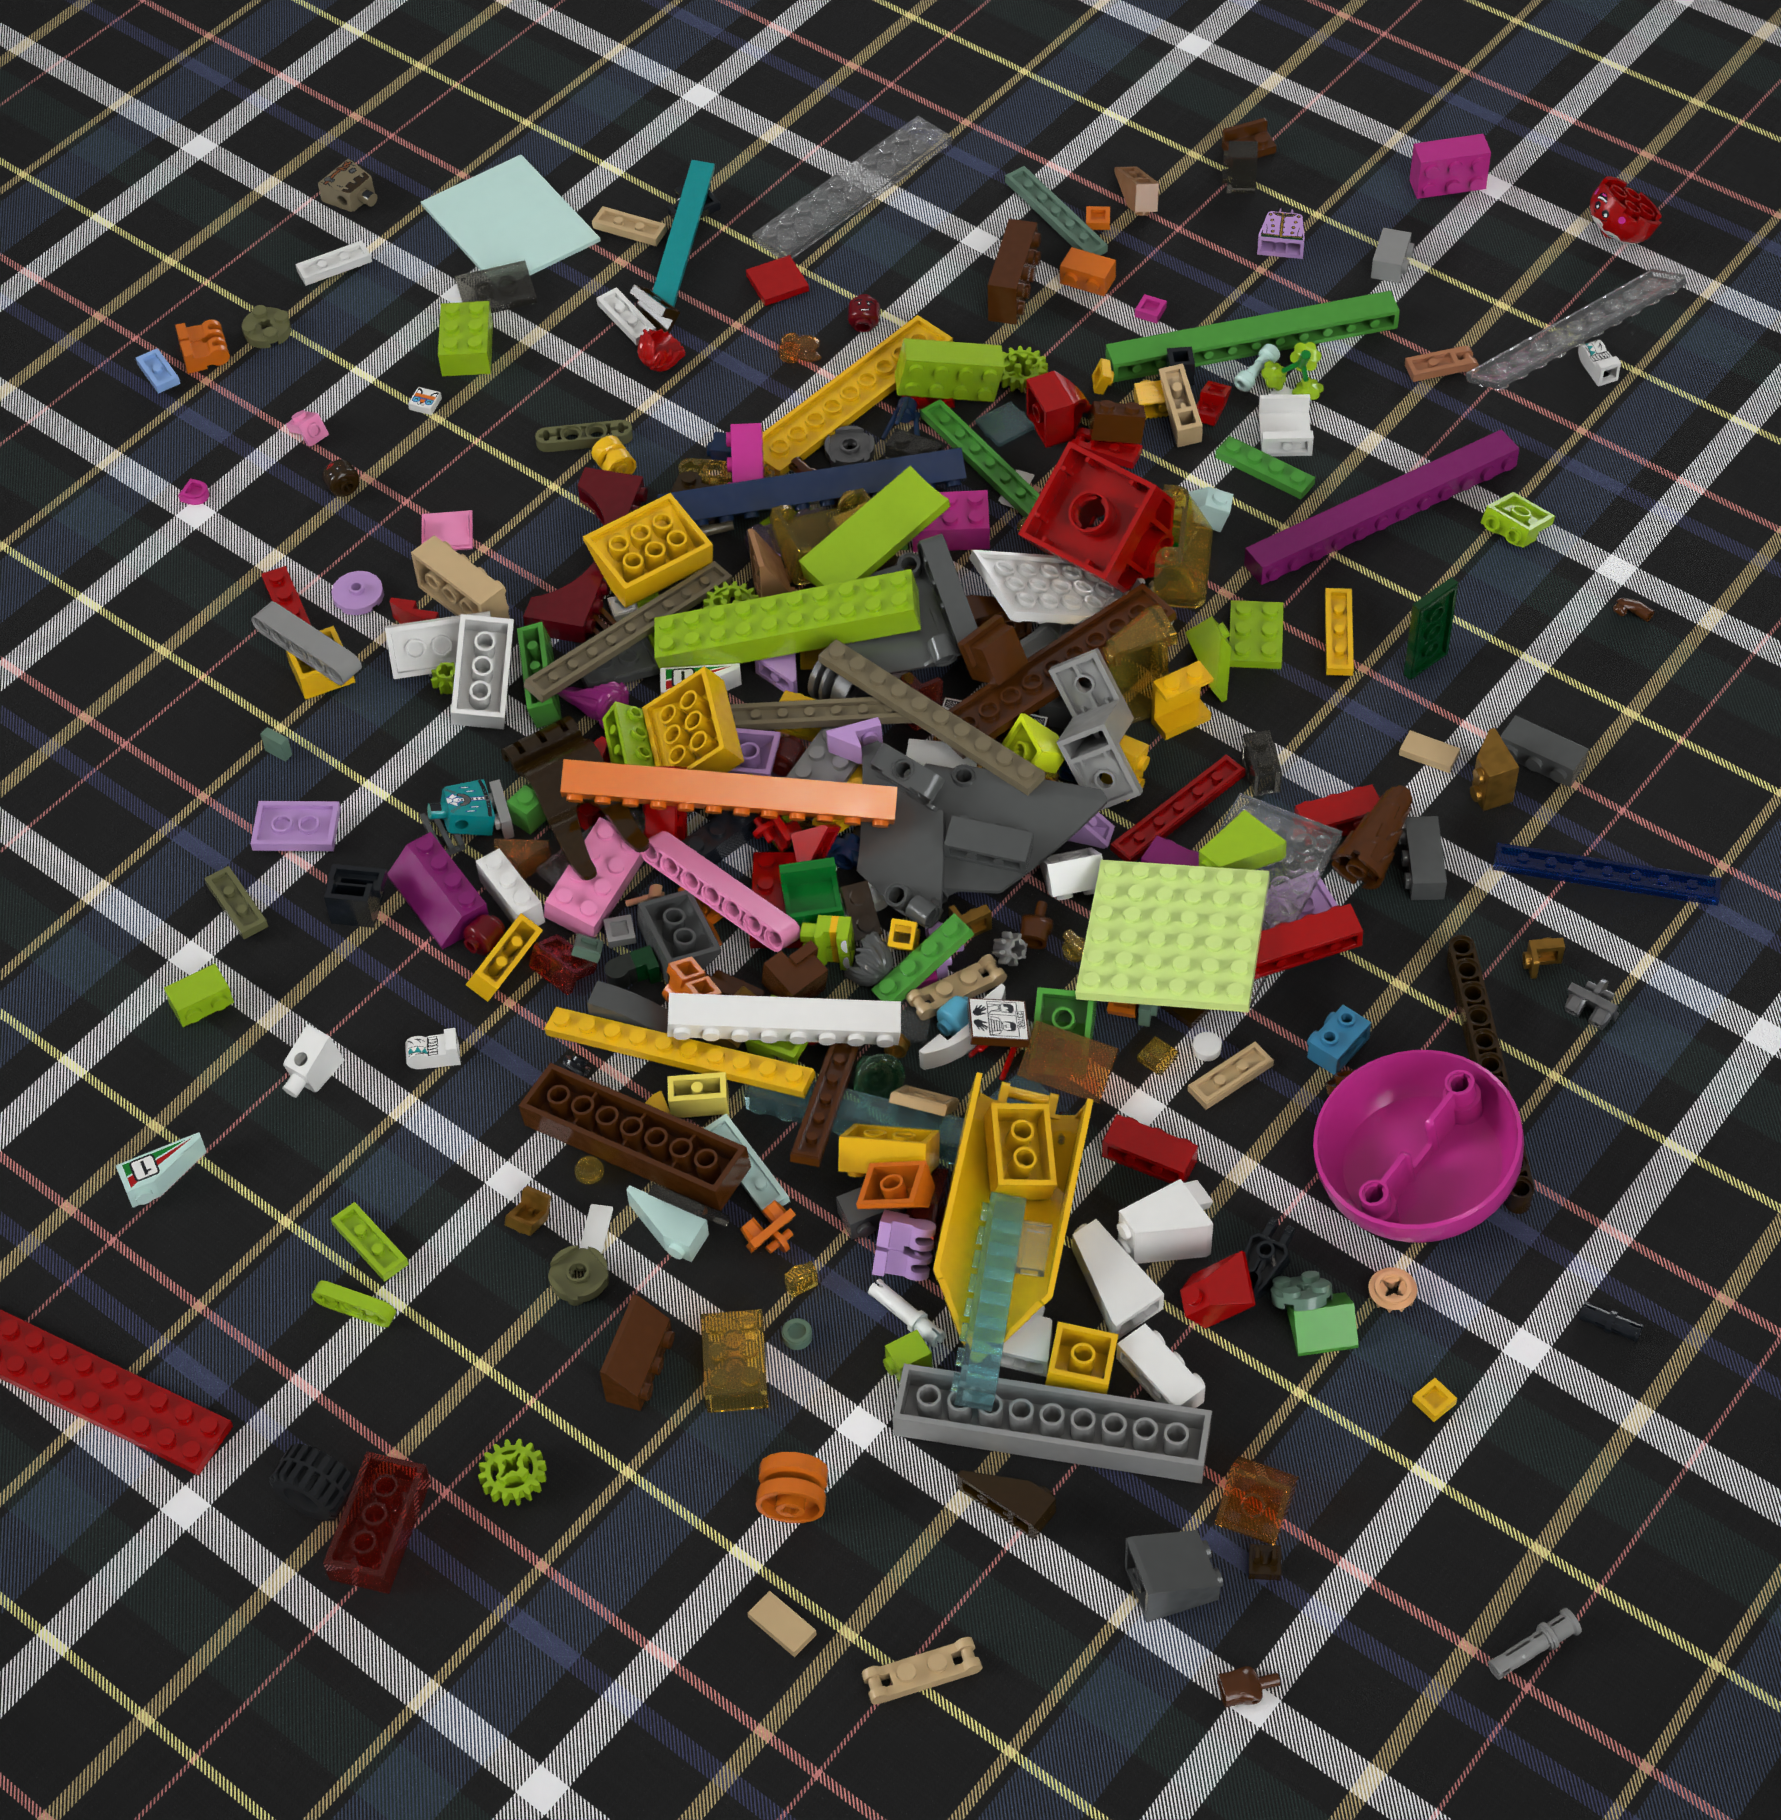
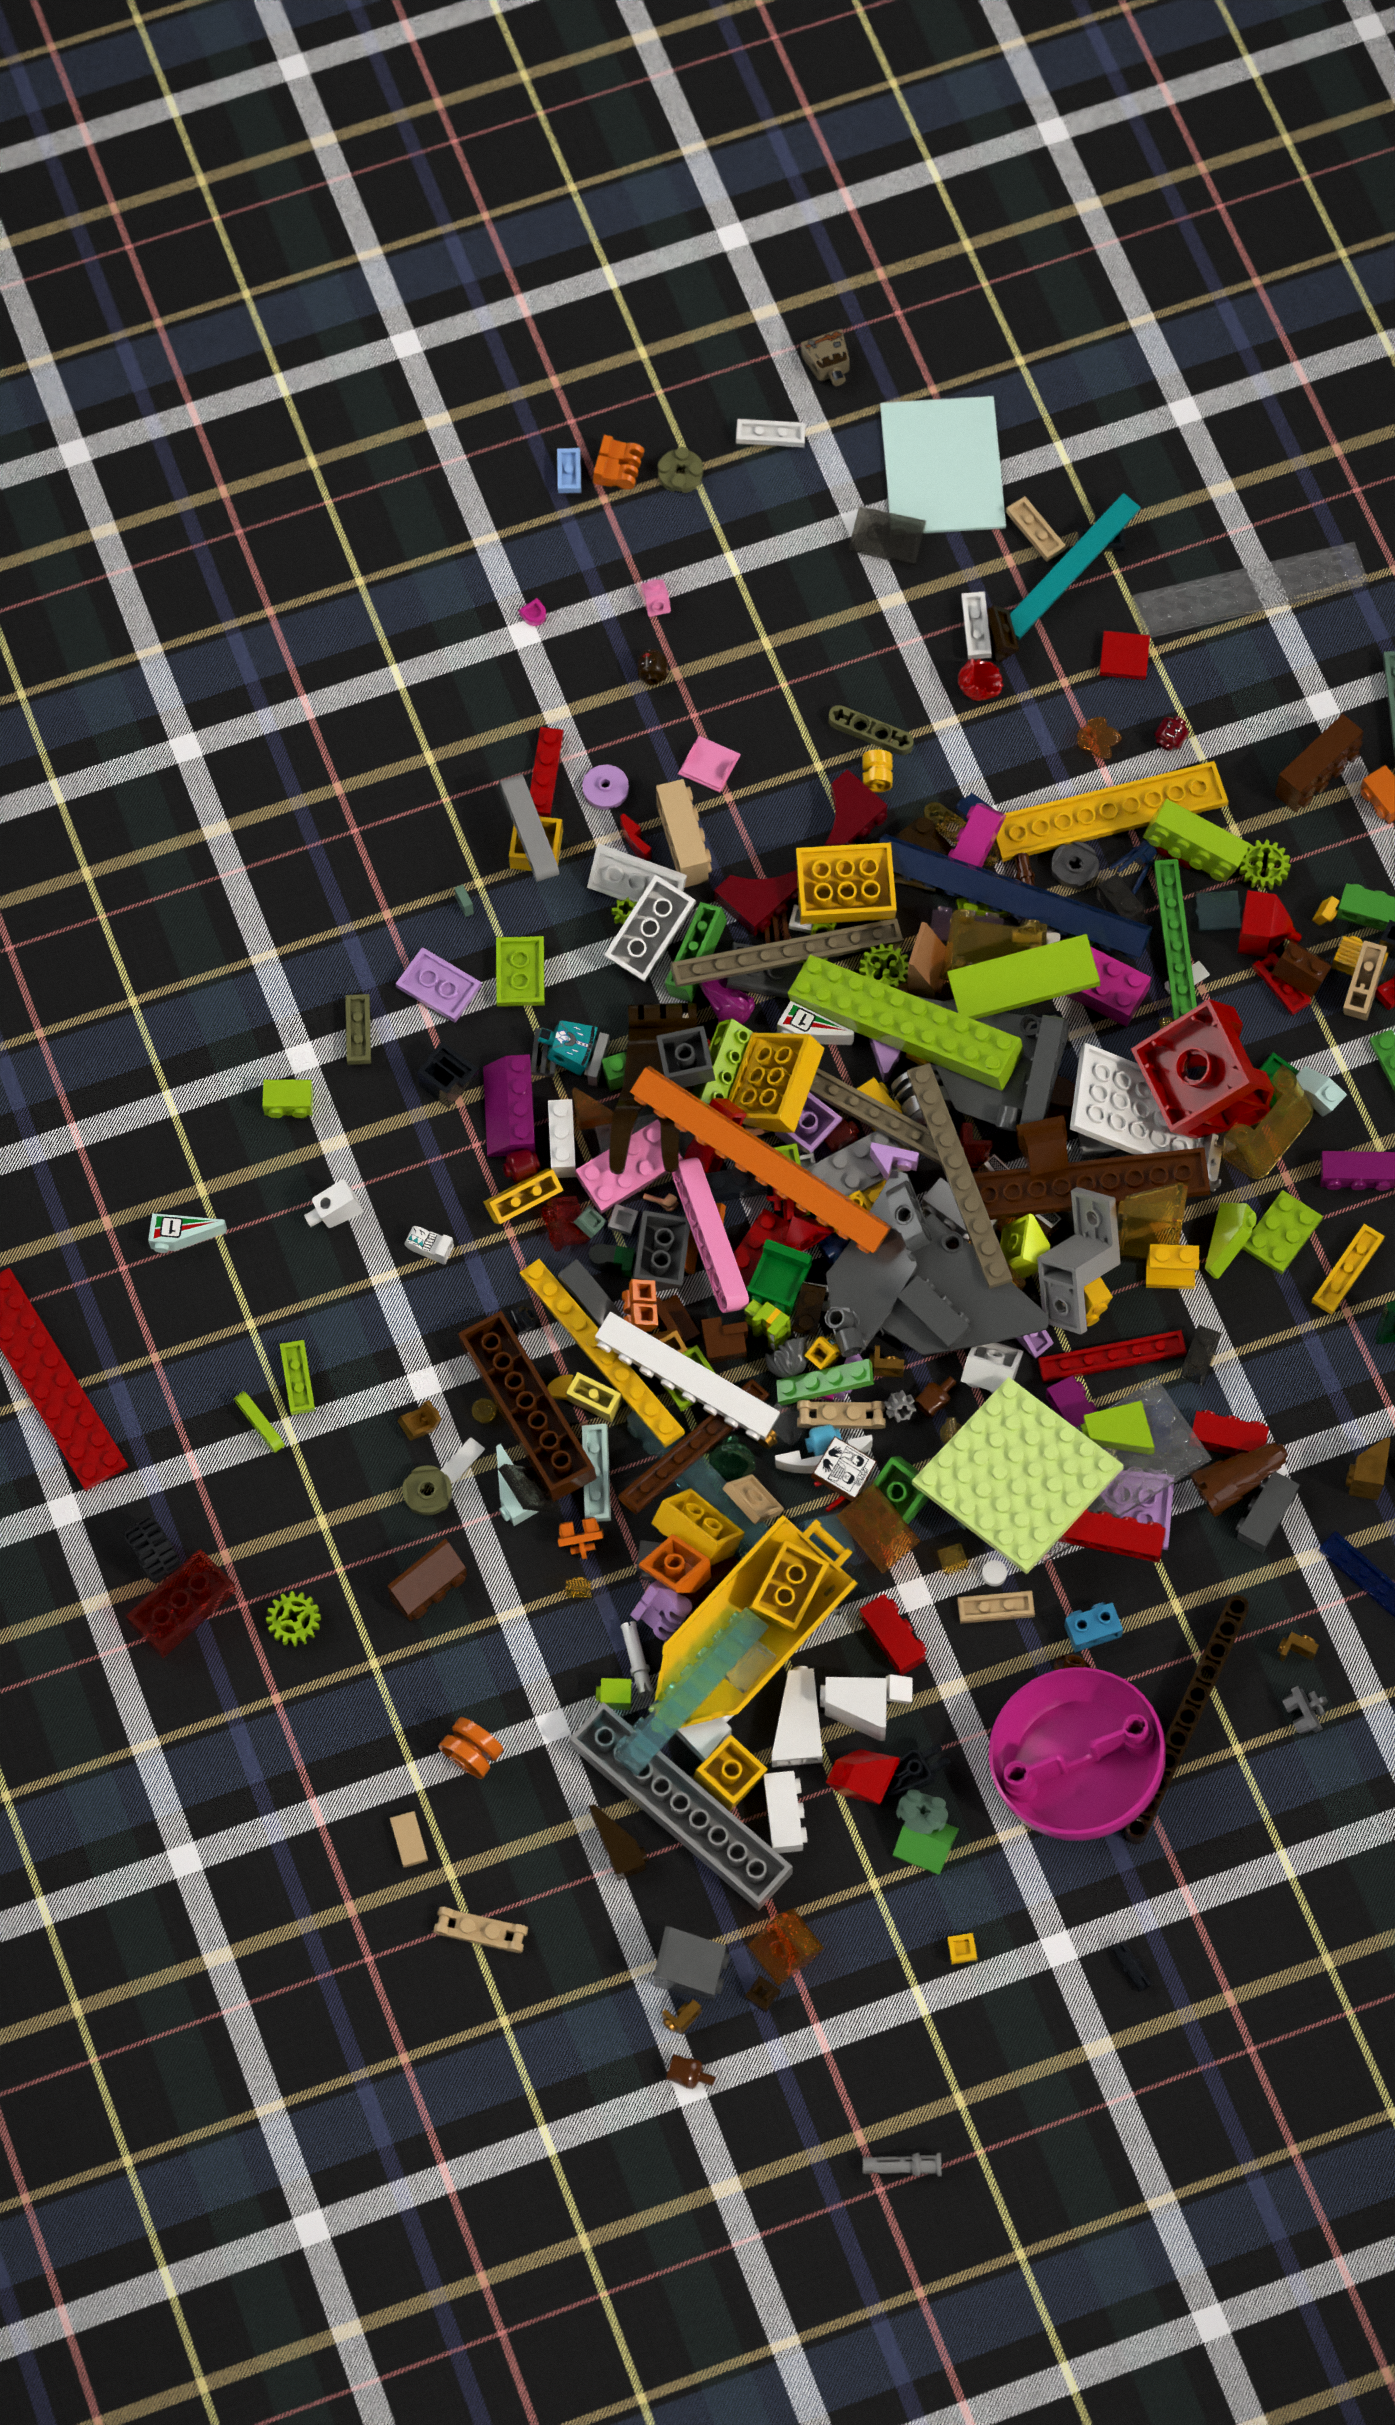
camera: 30 degrees right, 15 degrees up
tile [408,387,442,415] -> none
lime brick [438,301,493,376] -> none
clear yellow brick [701,1309,769,1413] -> none
sand green tile [782,1318,812,1350] -> none
light nougat gear [1368,1267,1417,1313] -> none
tan tile [1399,730,1461,773] -> none
none -> lime plate [496,936,545,1006]
none -> dark grey brick [656,1026,716,1088]
none -> pearl gold bracket [661,1999,702,2035]

